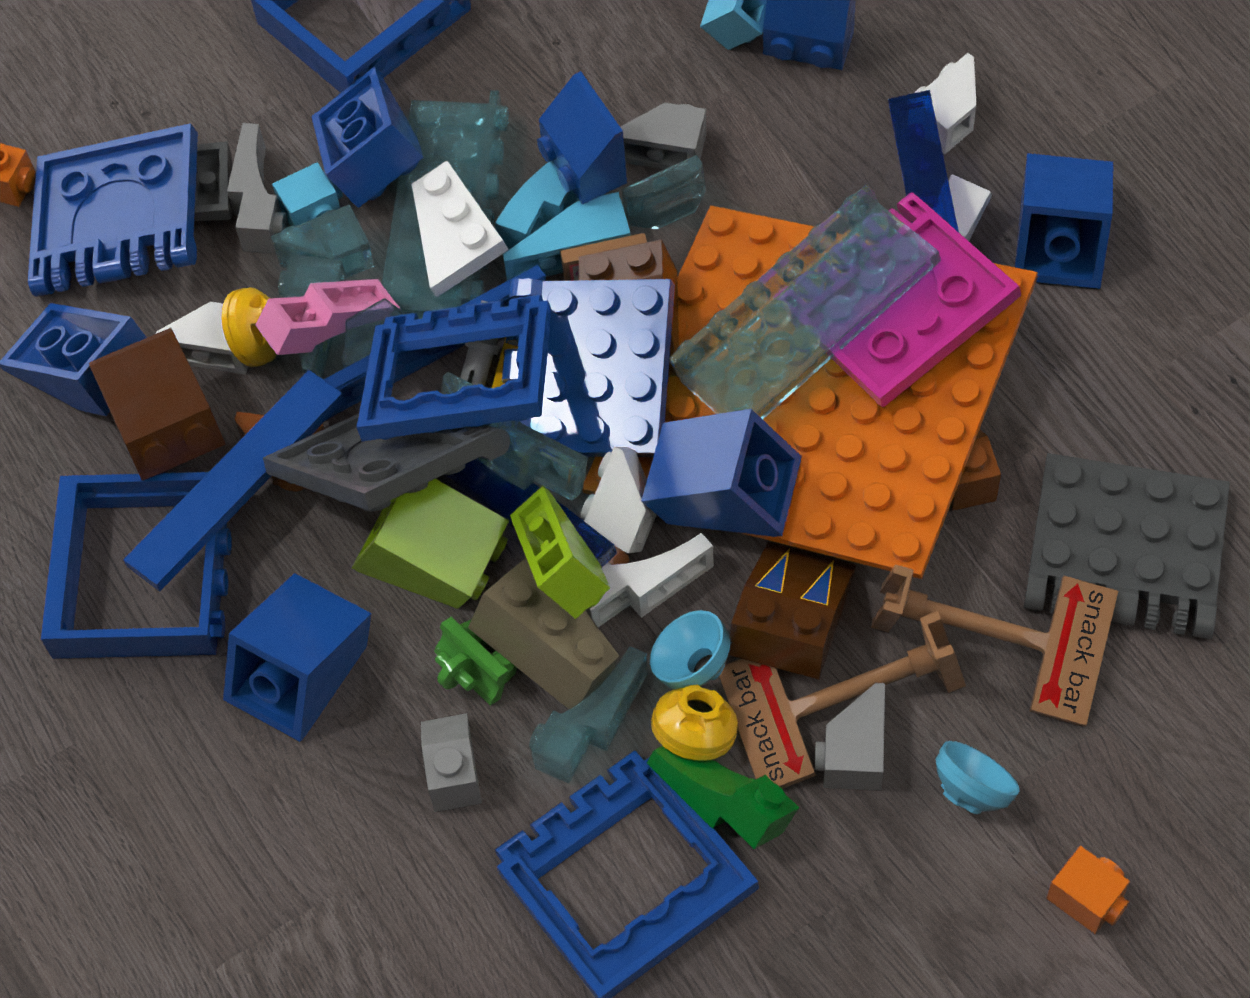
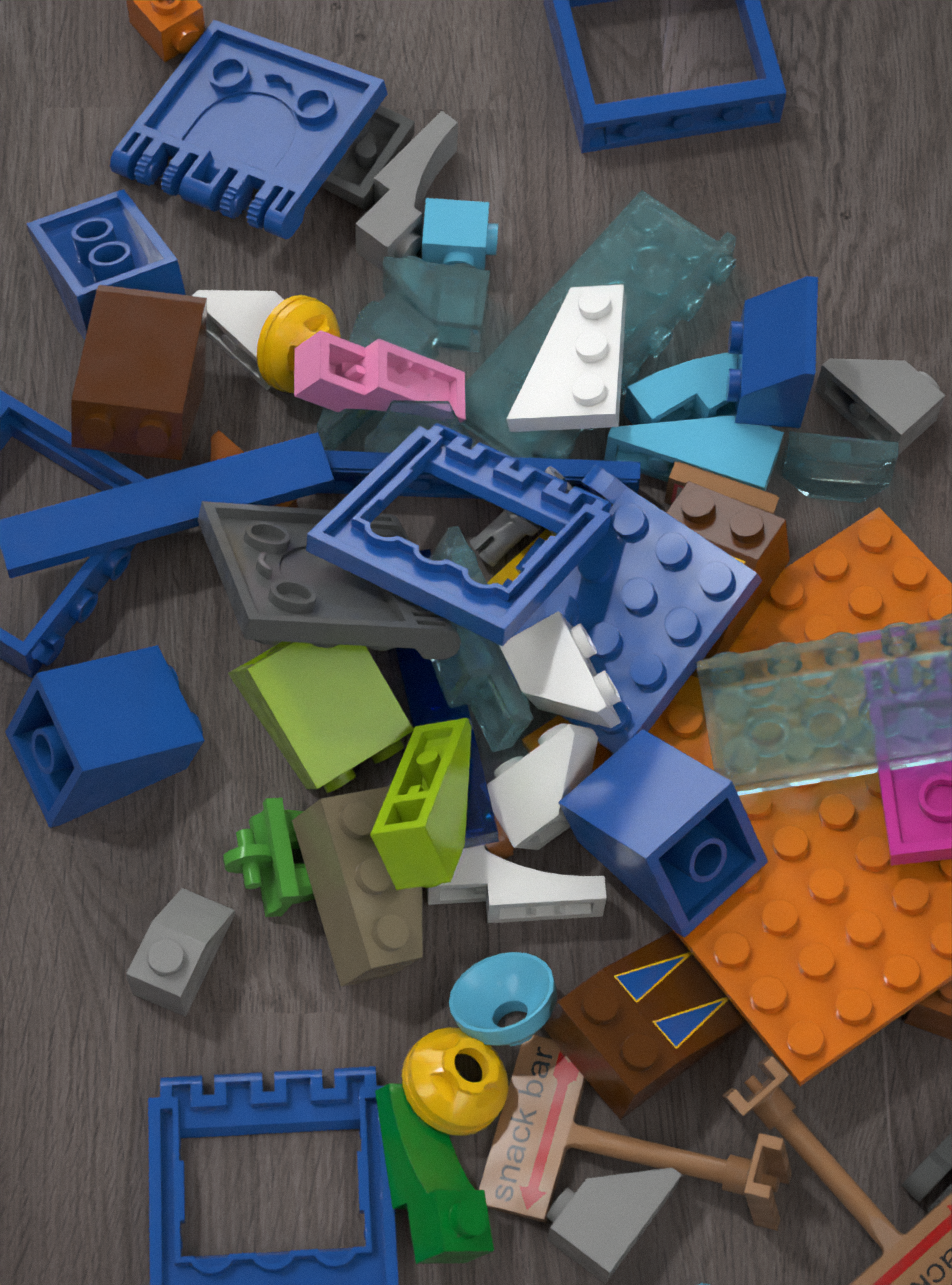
camera: 25 degrees right, 5 degrees up
blue slope [311,66,423,208] -> none
clear light blue slope [529,646,648,784] -> none
none -> white slope [499,611,621,728]

